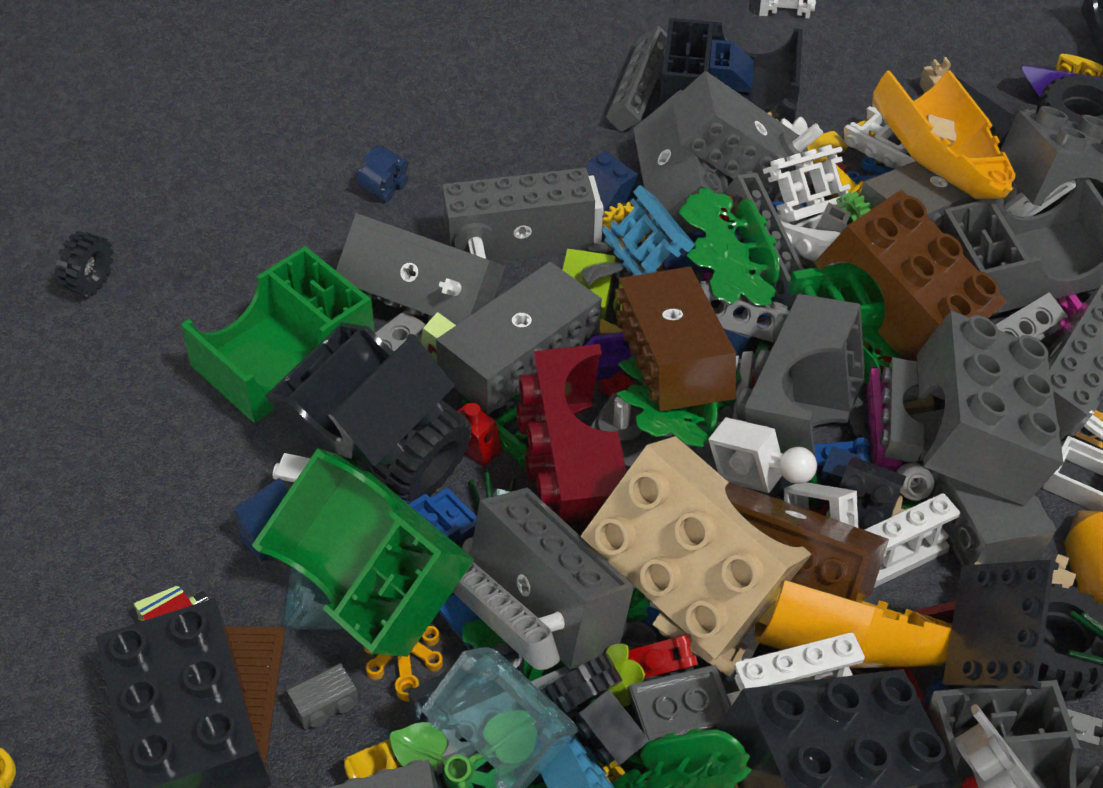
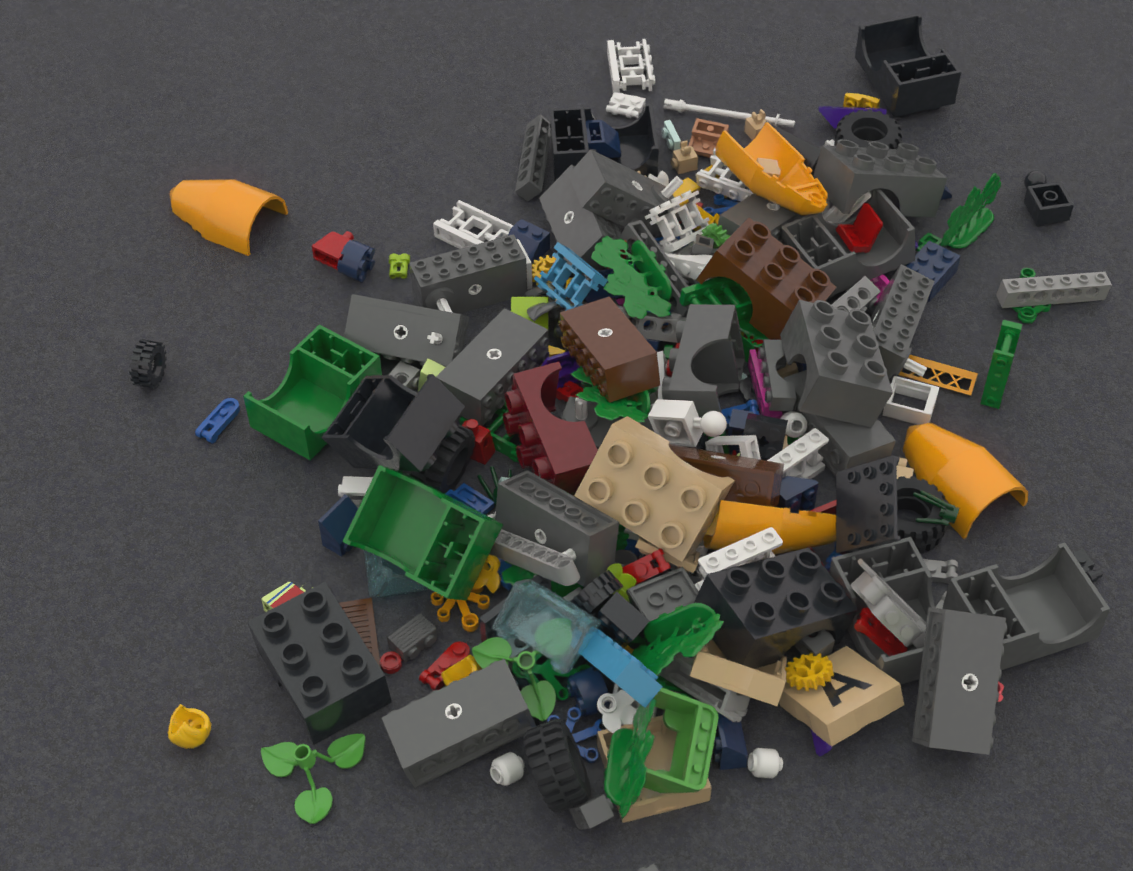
camera: 10 degrees left, 0 degrees up
none -> light orange windscreen [170,179,288,256]
none -> blue plate [195,398,240,444]
none -> red torso [312,231,354,269]
none -> red tile [380,652,402,674]
none -> lime piece [389,253,410,279]
none -> red plate [419,641,470,691]
none -> white fence [433,200,513,249]
none -> yellow plate [473,554,501,593]
none -> white plate [606,92,646,118]
none -> light aqua plate [662,120,681,152]
none -> white bar [664,99,795,127]
none -> tan brick [671,141,698,174]
none -> nougat brick [688,118,729,158]
none -> dark blue slope [776,476,819,514]
none -> red bracket [836,203,883,253]

